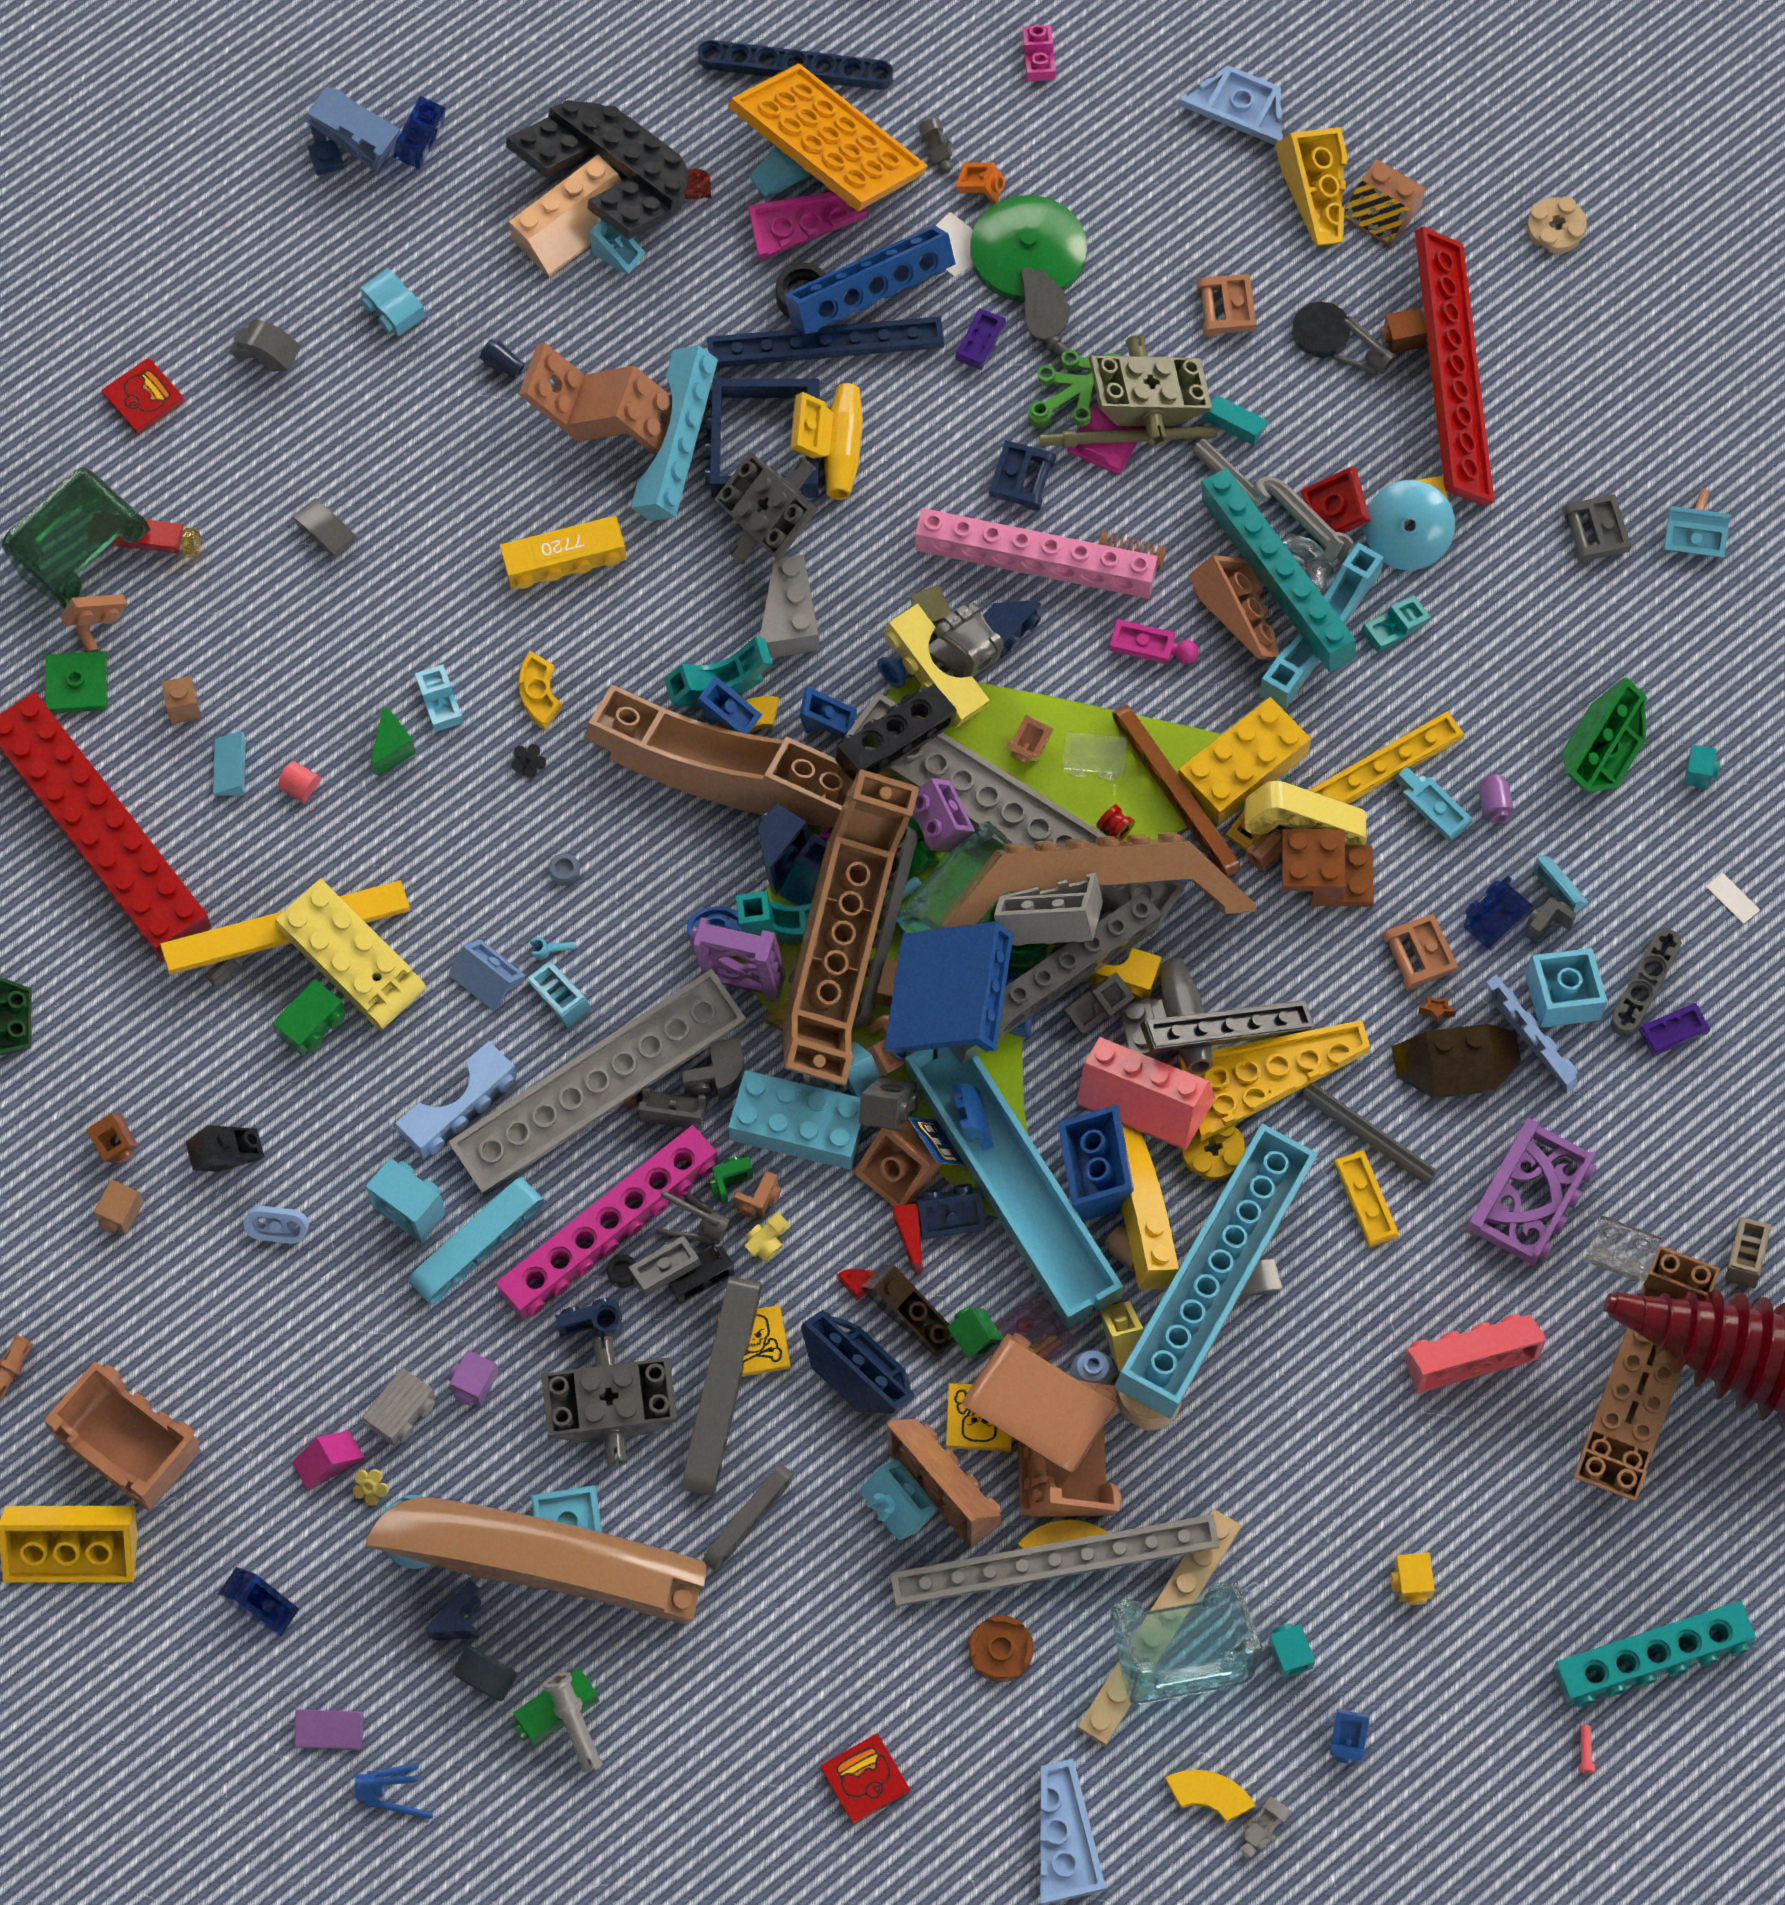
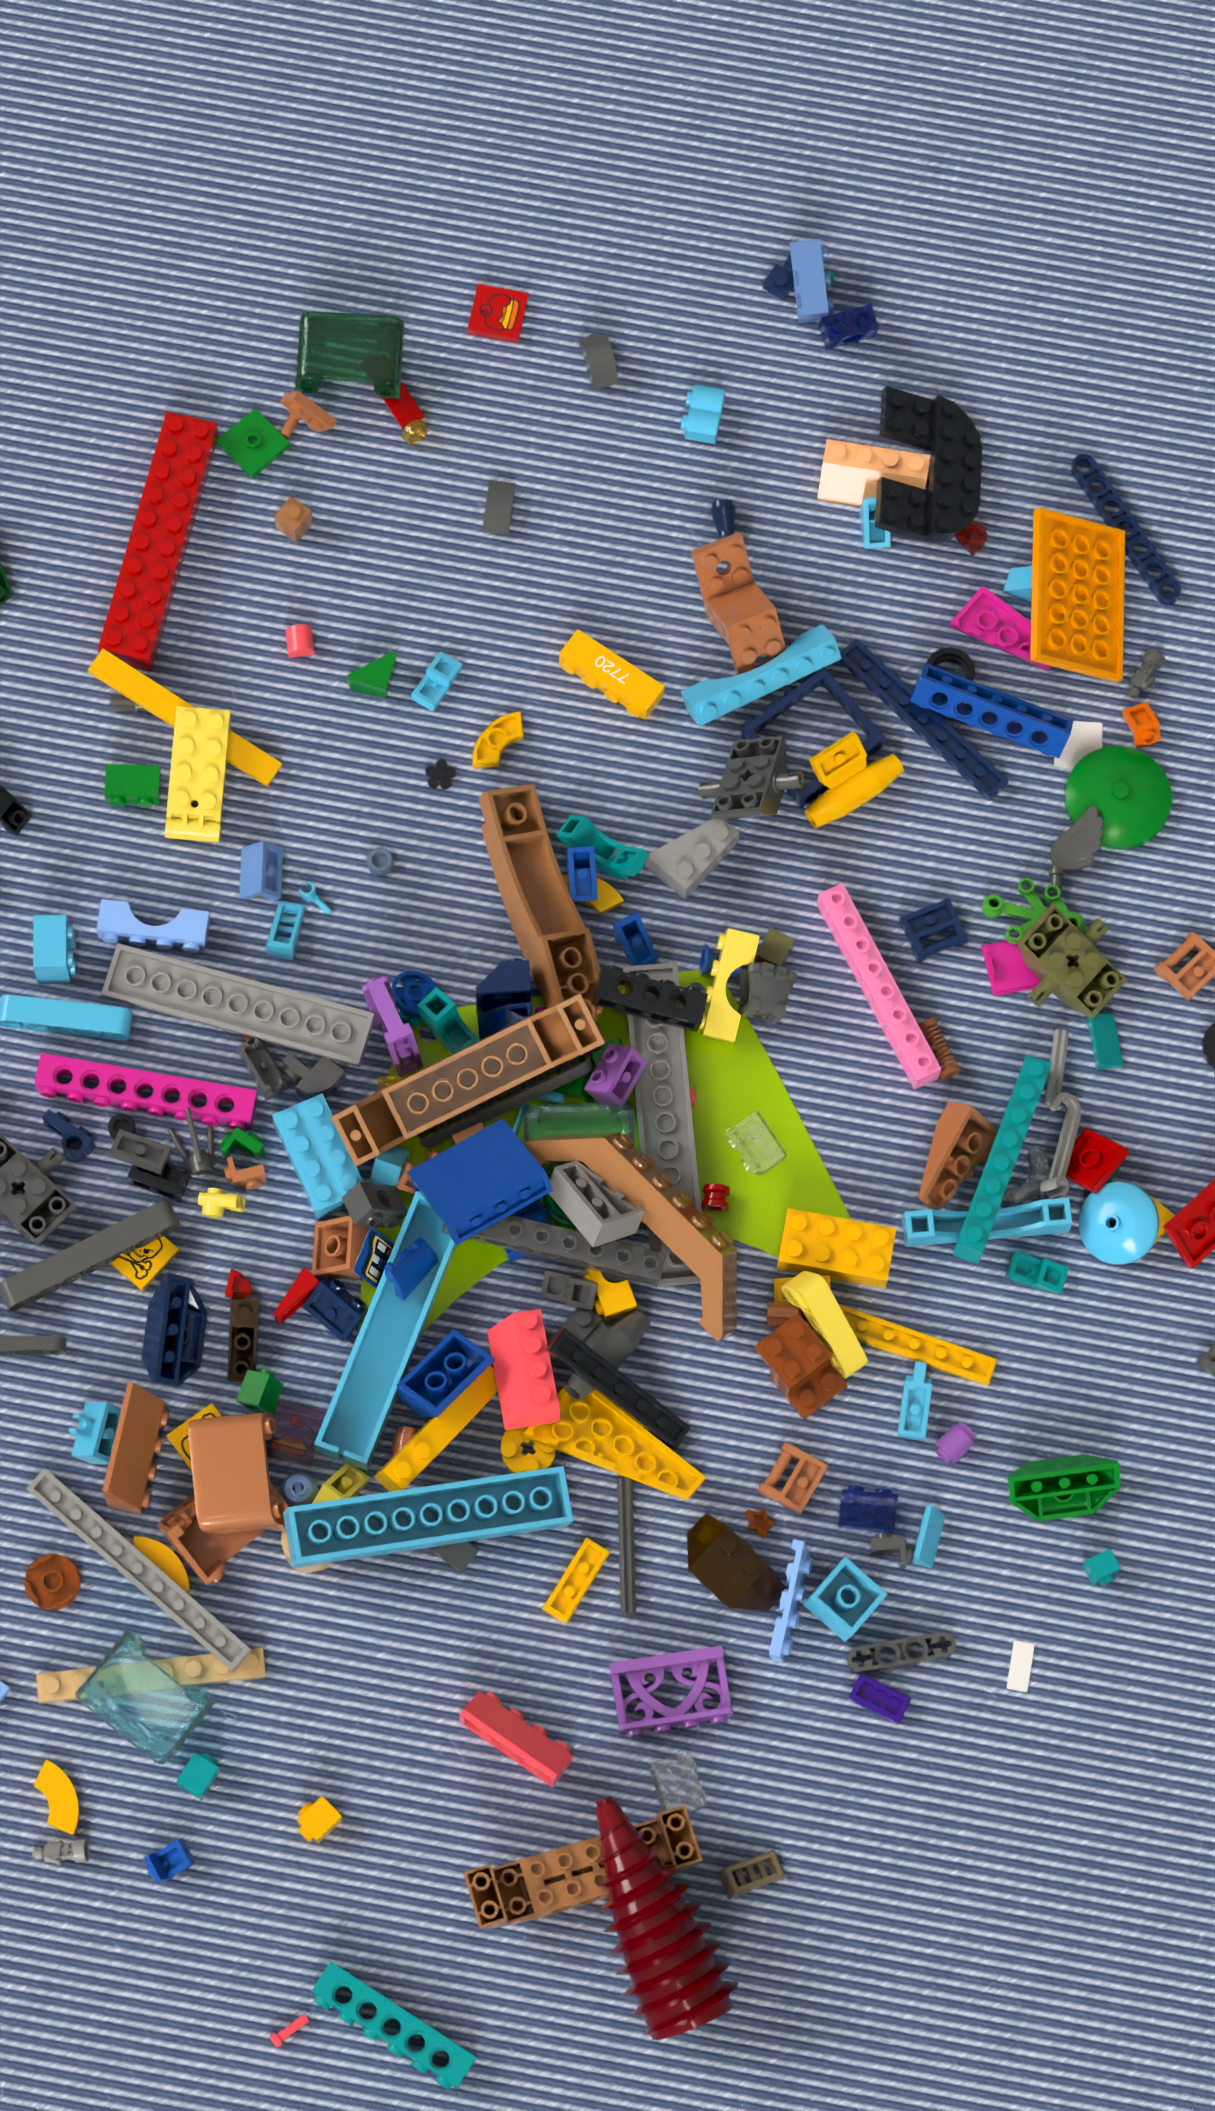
camera: 45 degrees right, 5 degrees up
medium azure slope [213,732,246,796] -> none
dark purple plate [955,308,1006,370] -> none
dark blue slope [983,600,1041,658] -> none
nougat bracket [1006,714,1054,764] -> none
olive bar [1039,426,1217,448] -> none
dark pink plate [1109,619,1199,664] -> none
dark orange beam [1112,704,1240,877] -> none

